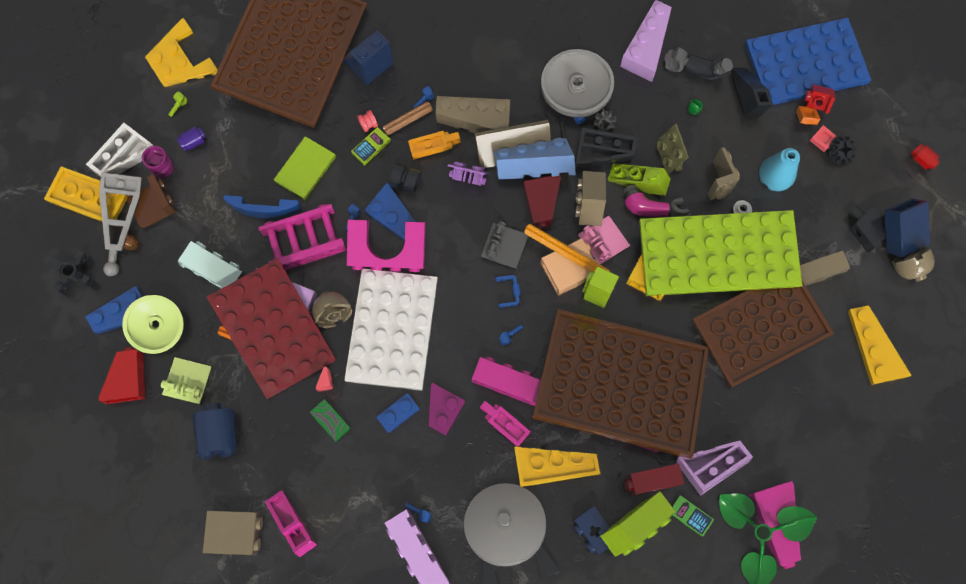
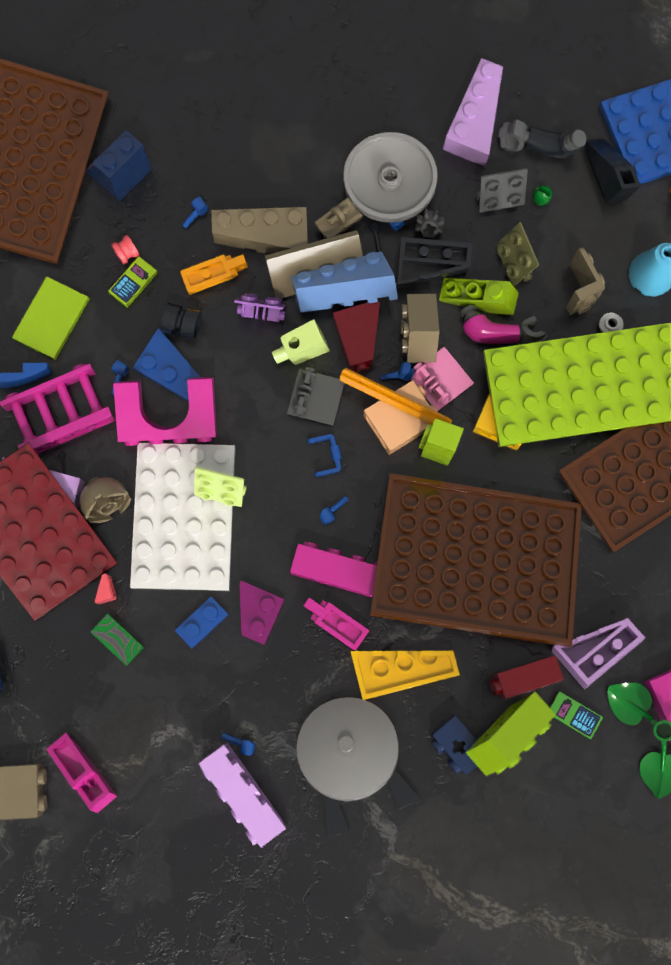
camera: 10 degrees left, 5 degrees up
medium nougat axle [383,102,432,135] -> none
none -> yellowish green hinge [194,467,247,507]
none -> yellowish green torso [272,320,330,365]
none -> dark tan hips [315,198,362,239]
none -> blue hand [380,362,415,381]
none -> dark grey hinge [476,168,528,213]

